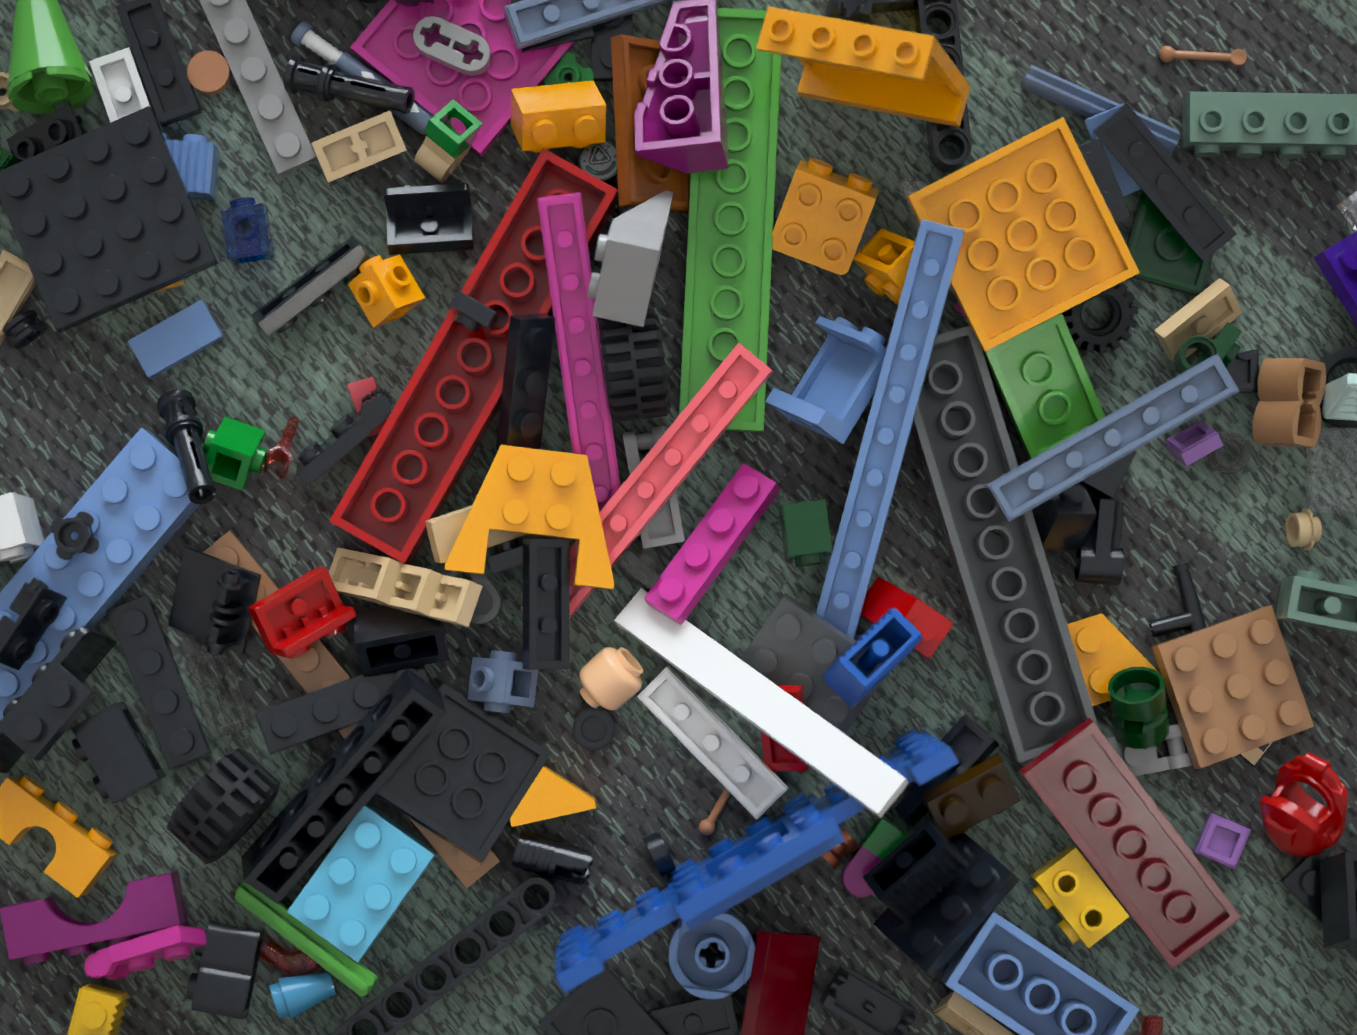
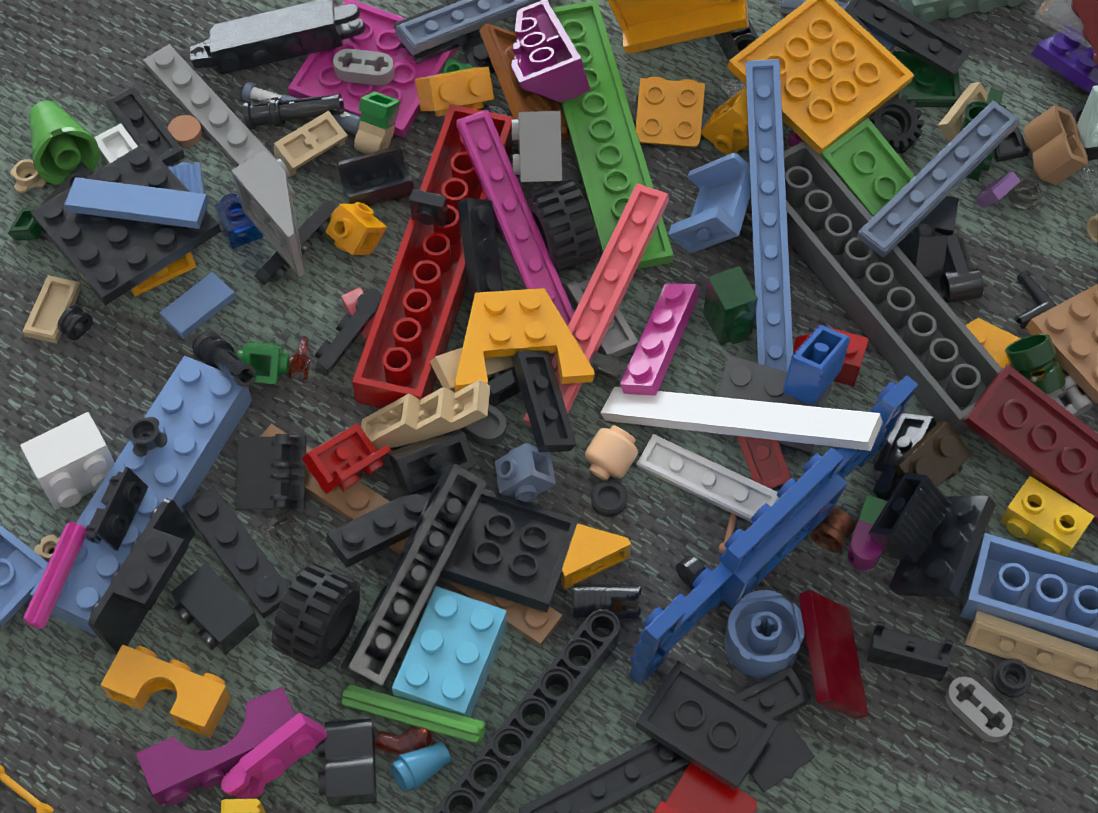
camera: 10 degrees left, 25 degrees down
none -> medium blue tile [64,177,209,229]
none -> light grey slope [231,150,305,277]

